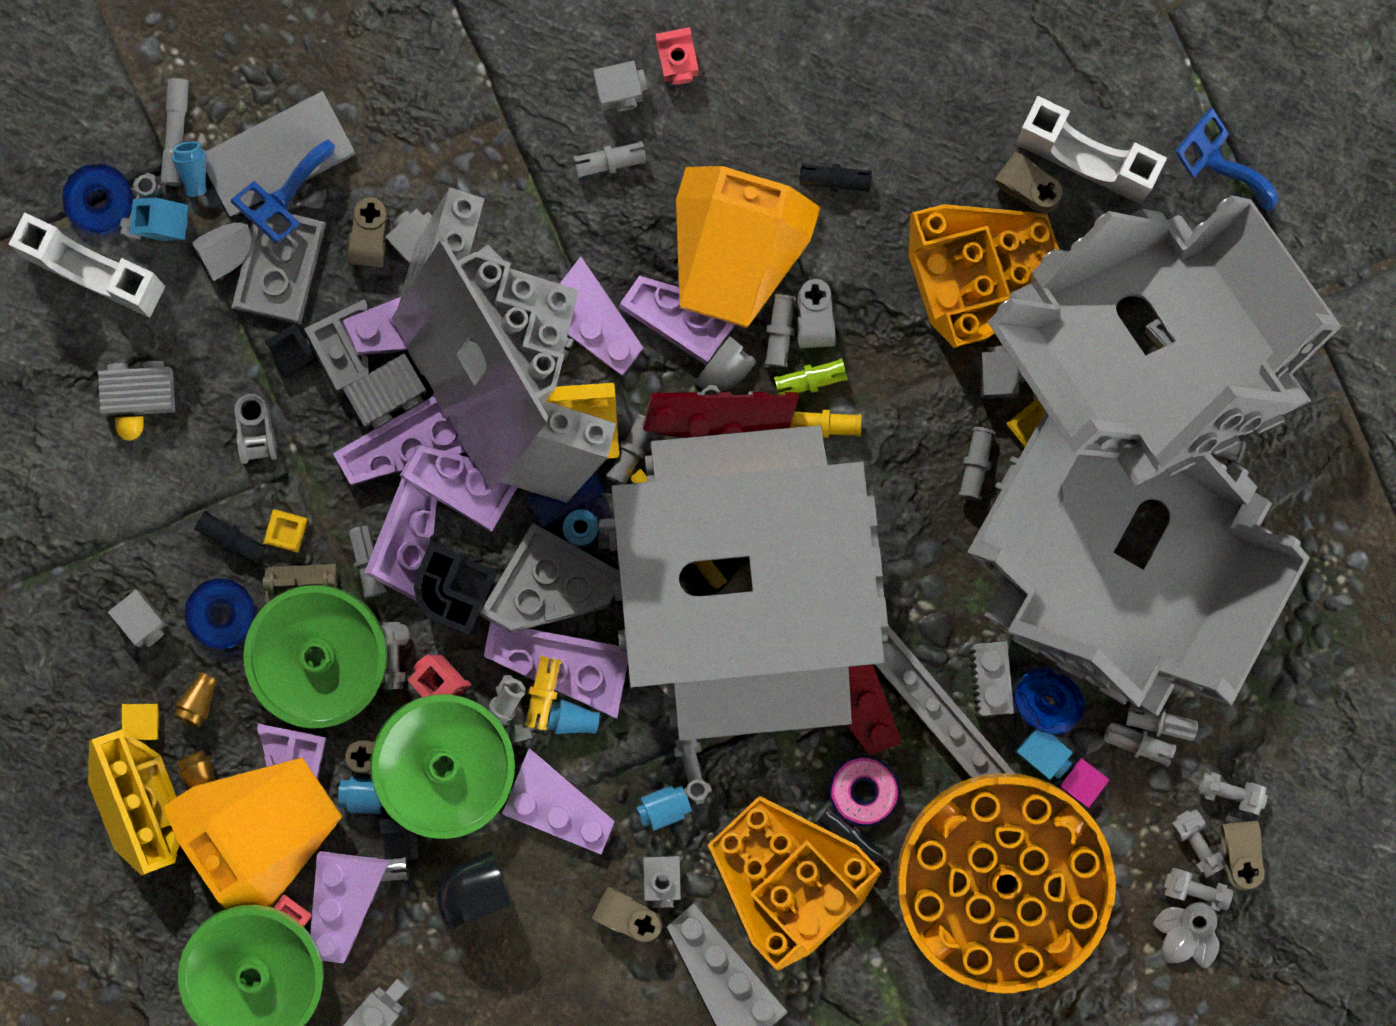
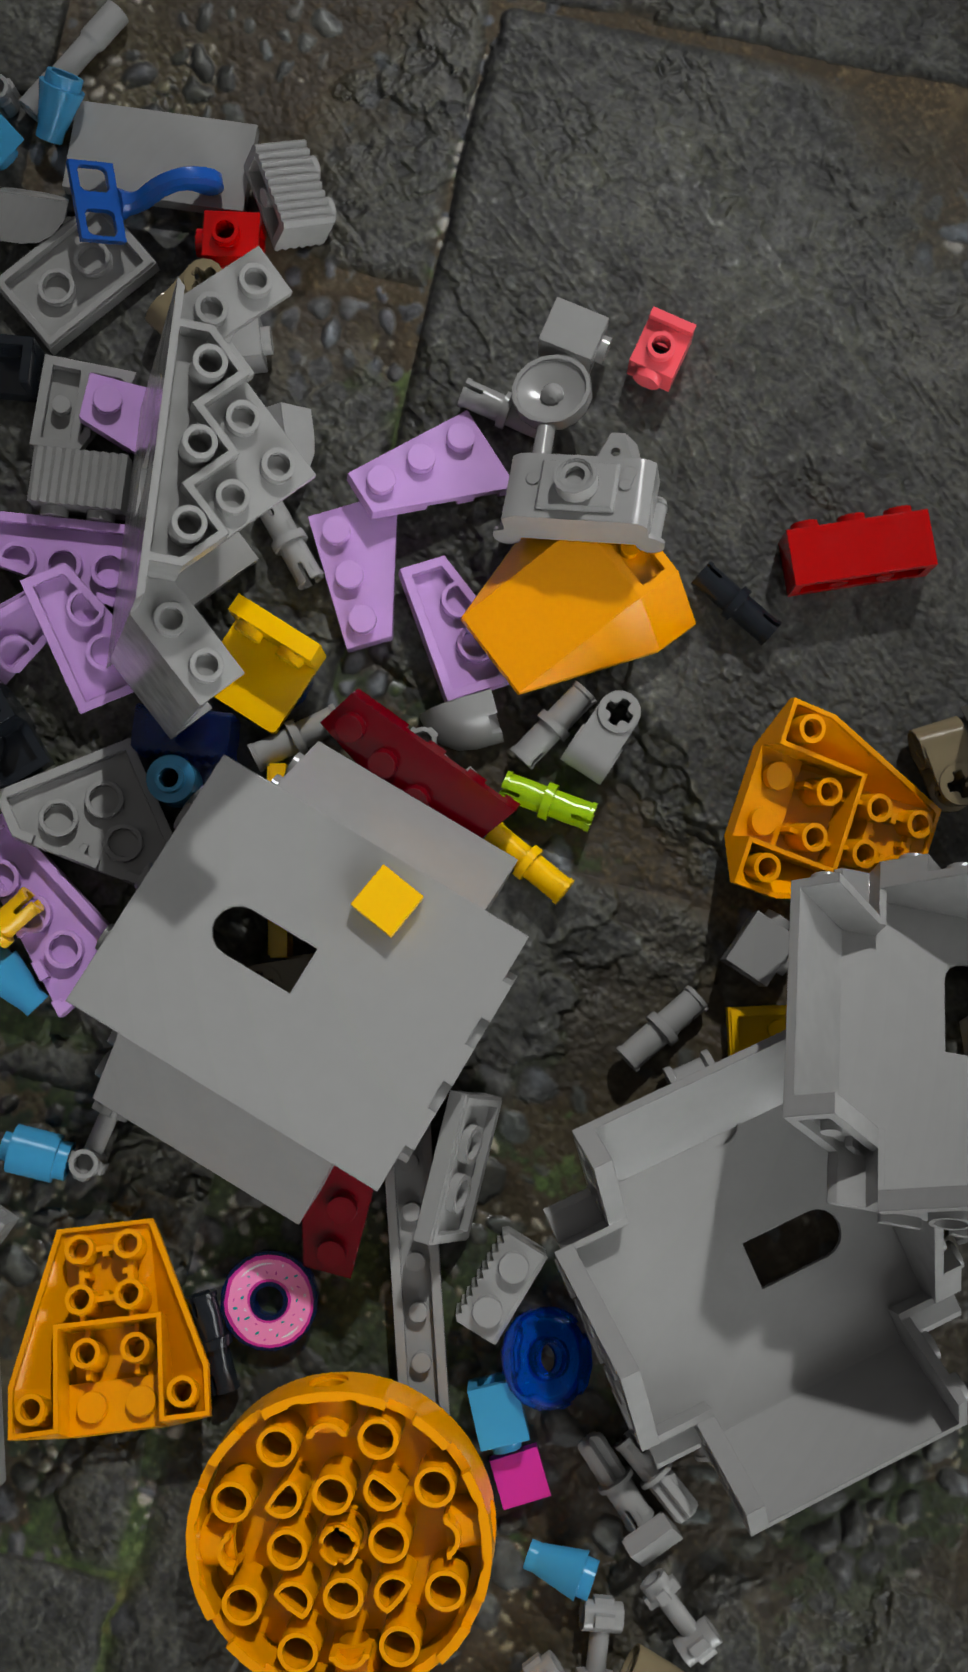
camera: 45 degrees right, 0 degrees up
none -> red brick [195,210,267,269]
none -> light grey brick [243,139,336,251]
none -> lavender wing [347,410,509,519]
none -> yellow tile [351,864,424,938]
none -> light grey tile [413,1090,502,1245]
none -> light grey piece [493,354,668,553]
none -> dark azure cone [523,1539,600,1601]
none -> light grey tile [622,1513,684,1567]
none -> red brick [778,505,938,597]

